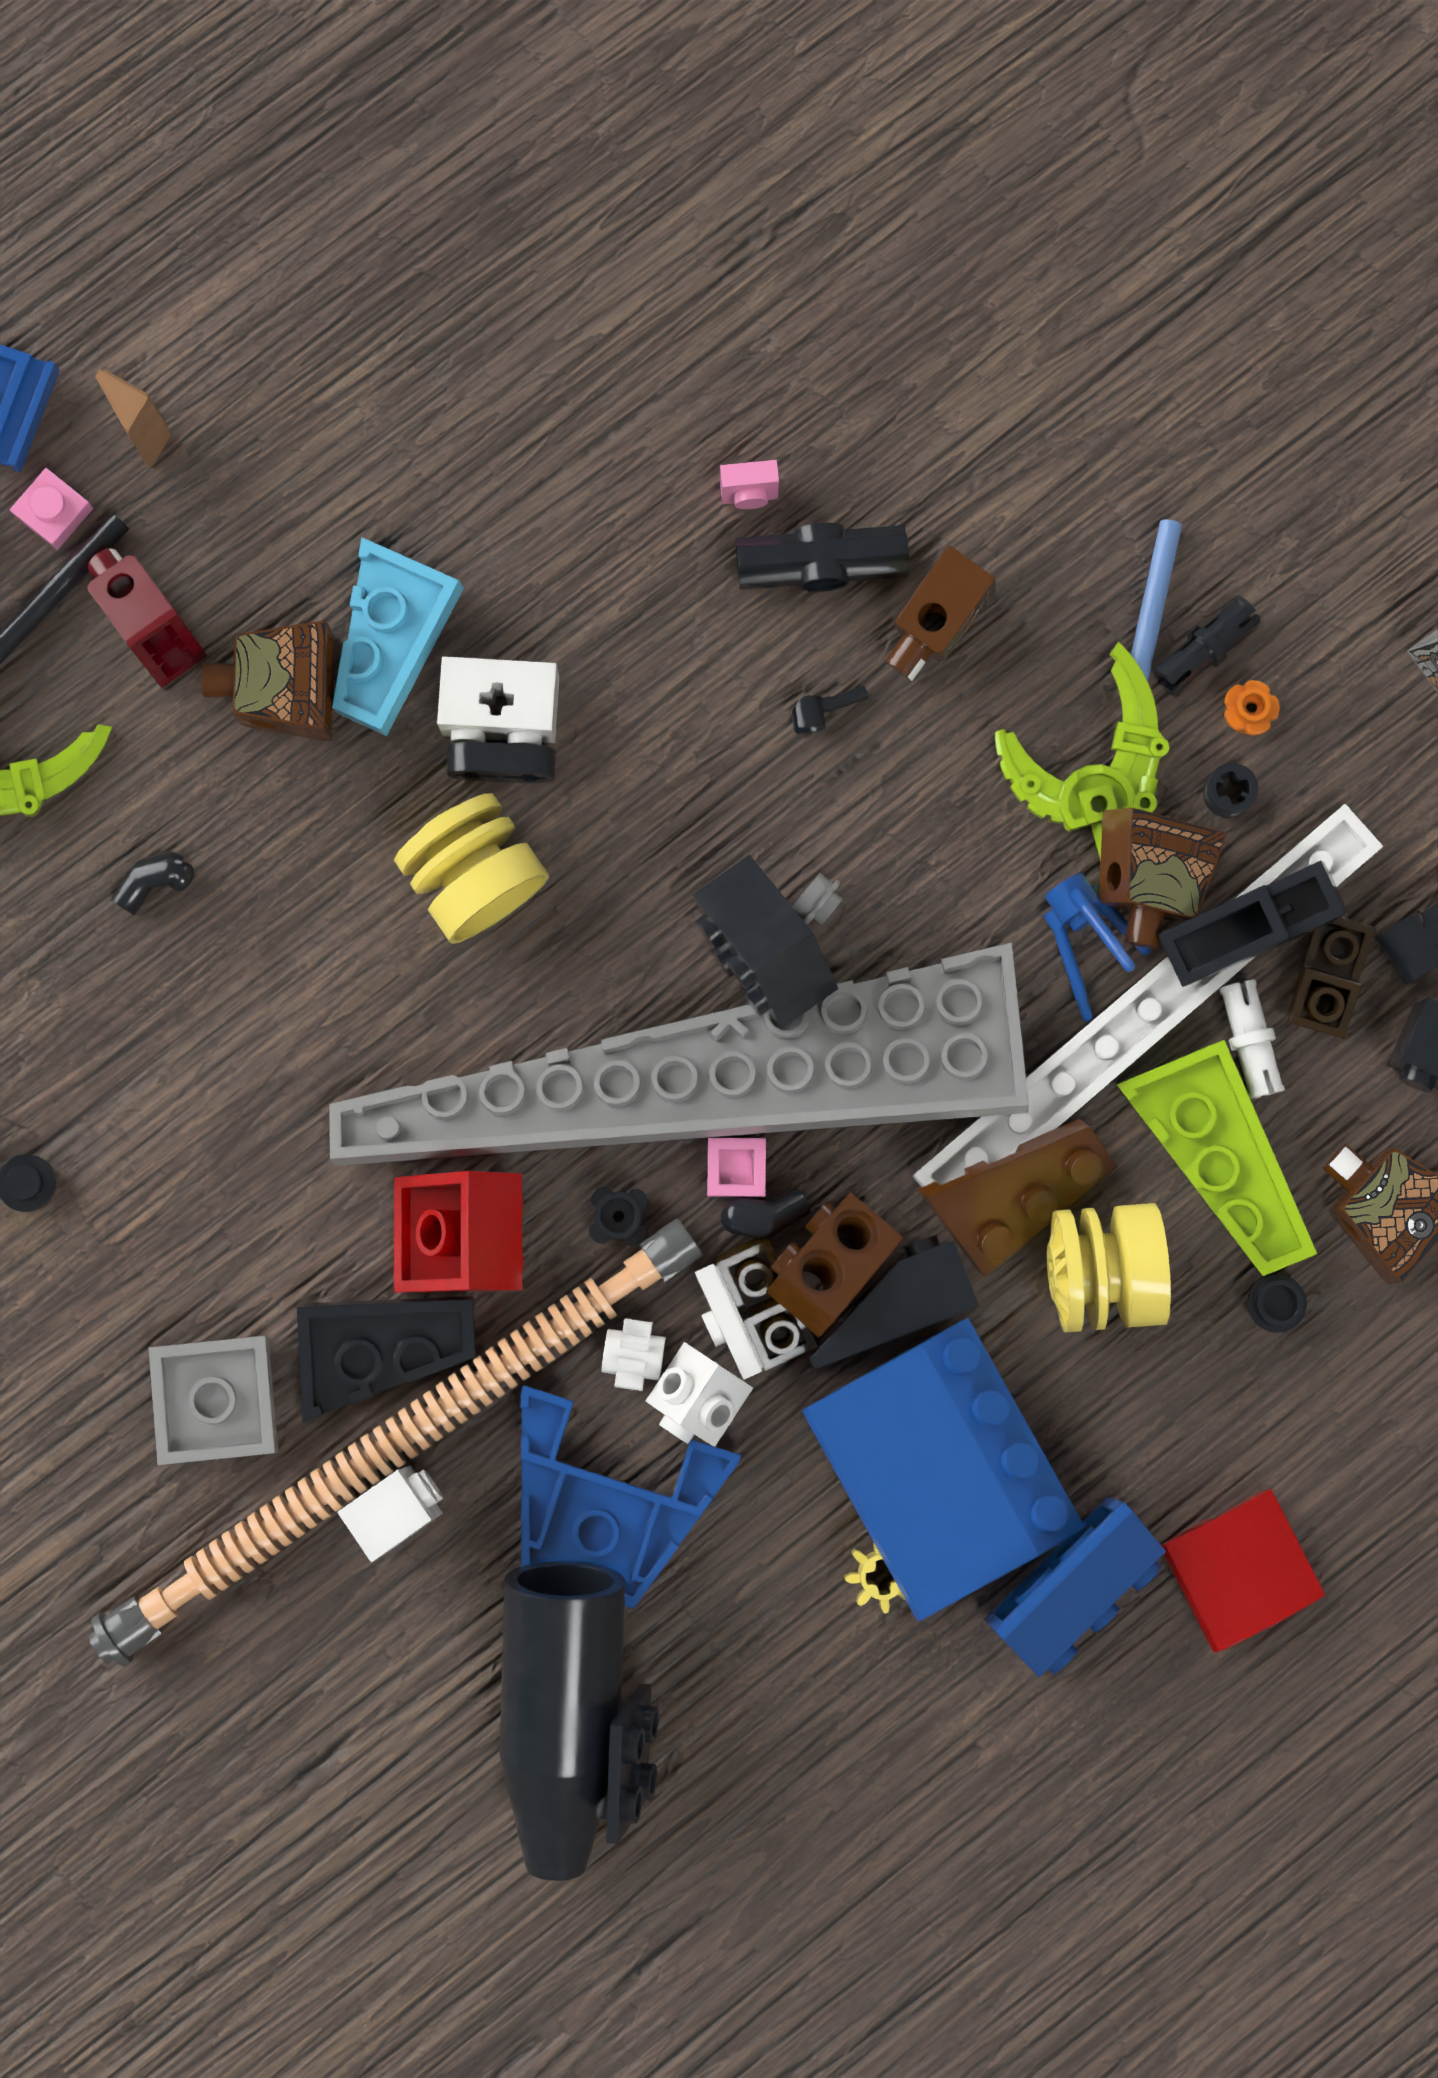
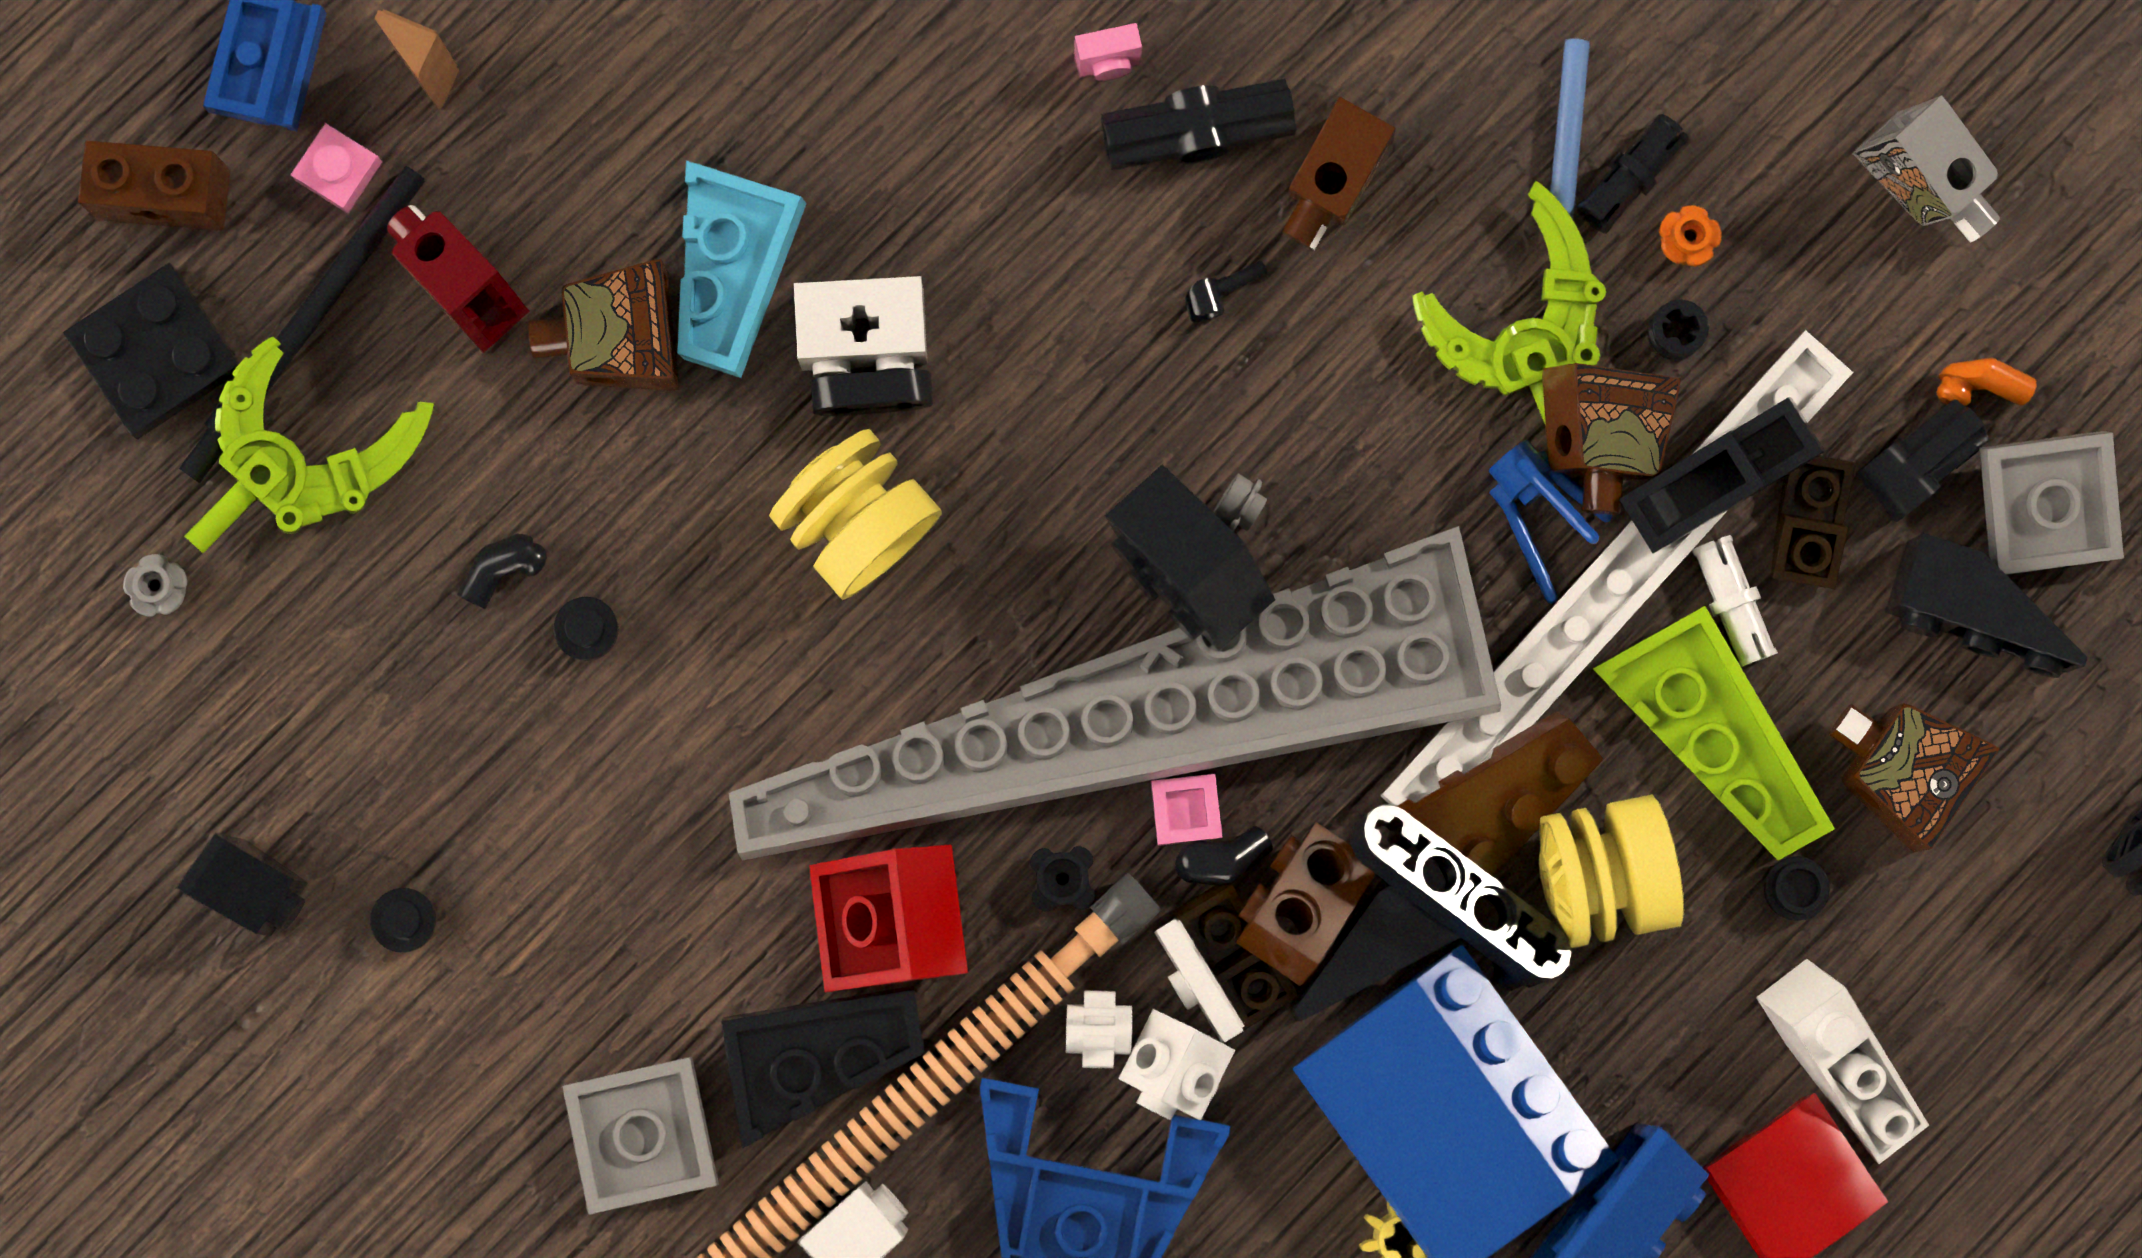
camera: 10 degrees left, 0 degrees up
none -> black plate [554,597,619,661]
none -> black beam [1350,805,1571,991]
none -> white slope [1756,959,1929,1164]

